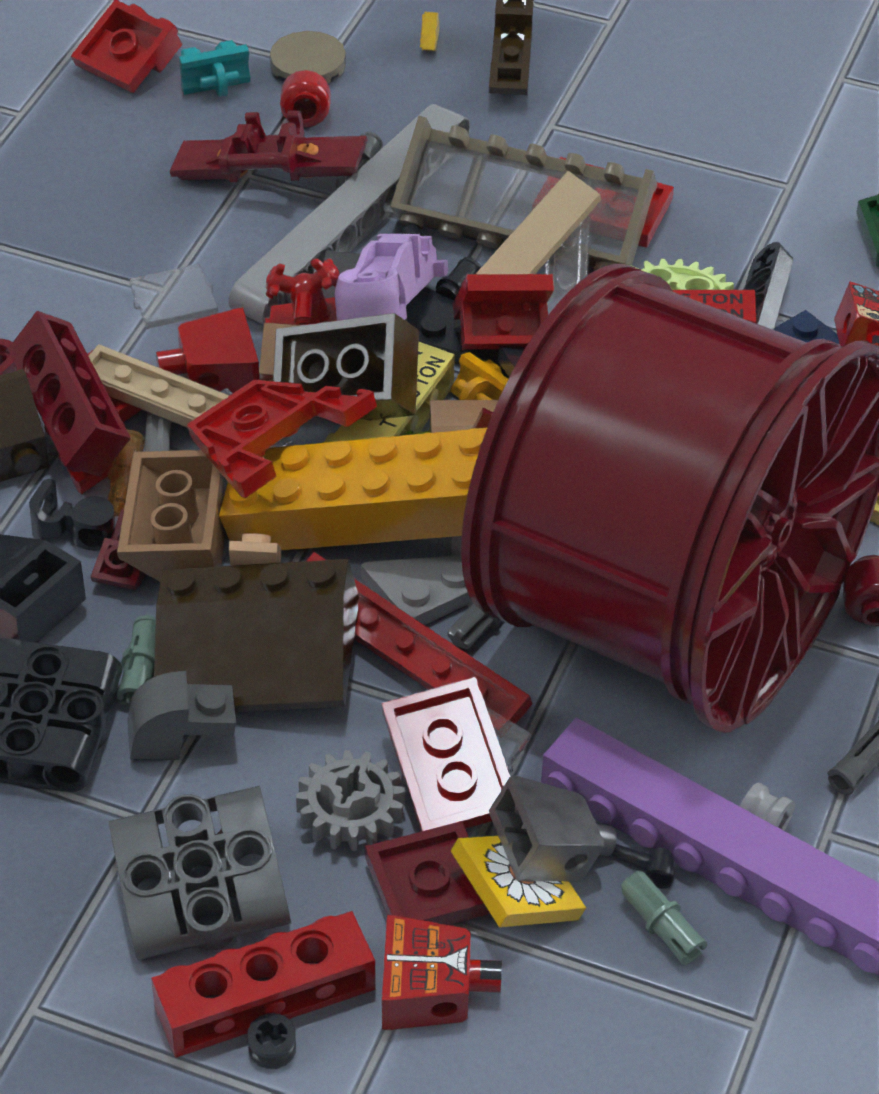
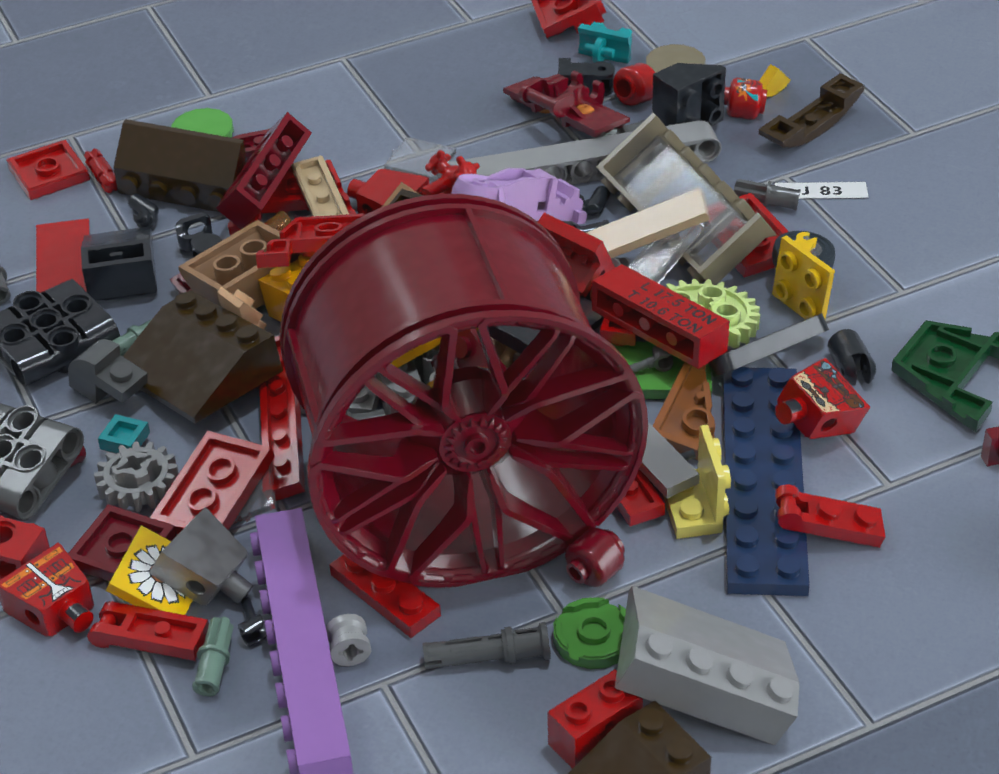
camera: 45 degrees right, 5 degrees down
none -> red plate [87,601,209,661]
none -> teal plate [98,414,150,453]
none -> red plate [329,554,441,638]
none -> black leg [558,58,615,96]
none -> black slope [652,63,726,126]
none -> red head [724,77,767,120]
none -> dark grey axle [734,179,801,211]
none -> yellow plate [772,231,835,320]
none -> white sticker [775,182,869,199]
none -> black piece [827,329,876,386]

